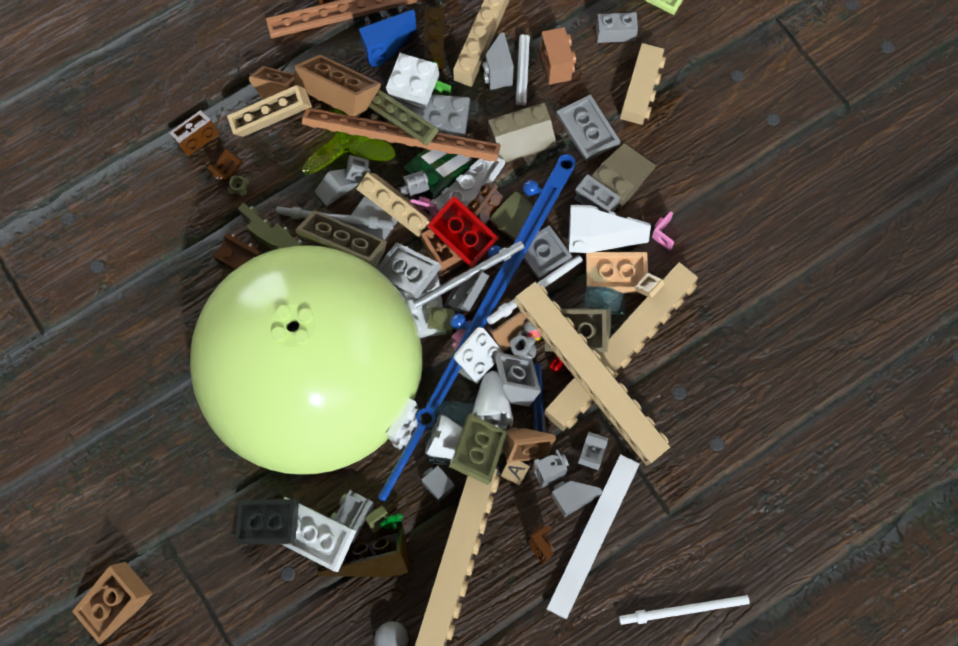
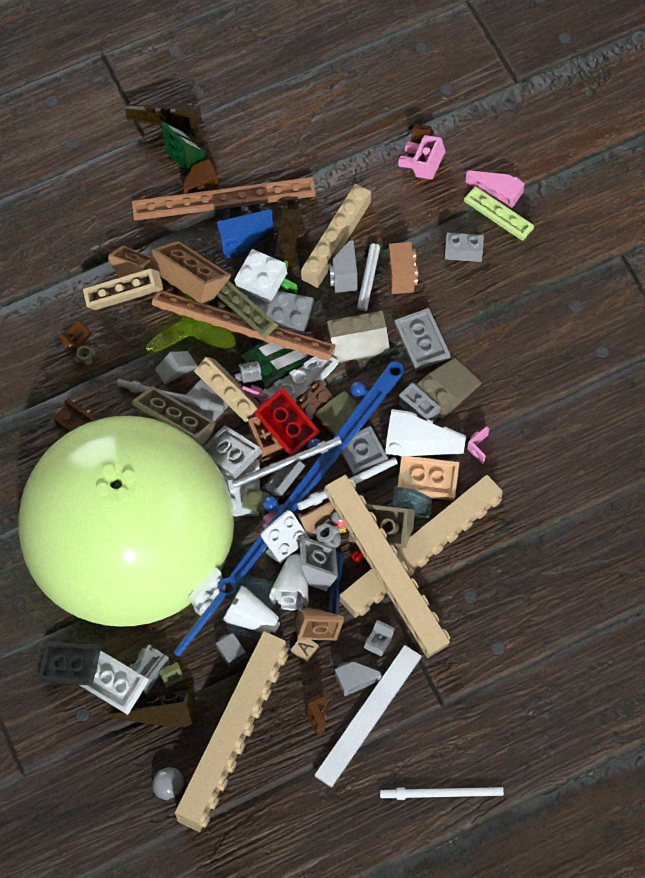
camera: 10 degrees right, 5 degrees down
reddish brown bracket [169,110,219,156] -> none
olive slope [238,203,306,250] -> none
light grey bracket [346,155,370,182] -> none
green plant [380,513,404,529] -> none
olive tile [449,413,507,485] -> none
light grey hinge [533,450,569,488] -> none
tan brick [620,43,666,125] -> none
tan tile [635,273,664,299] -> none

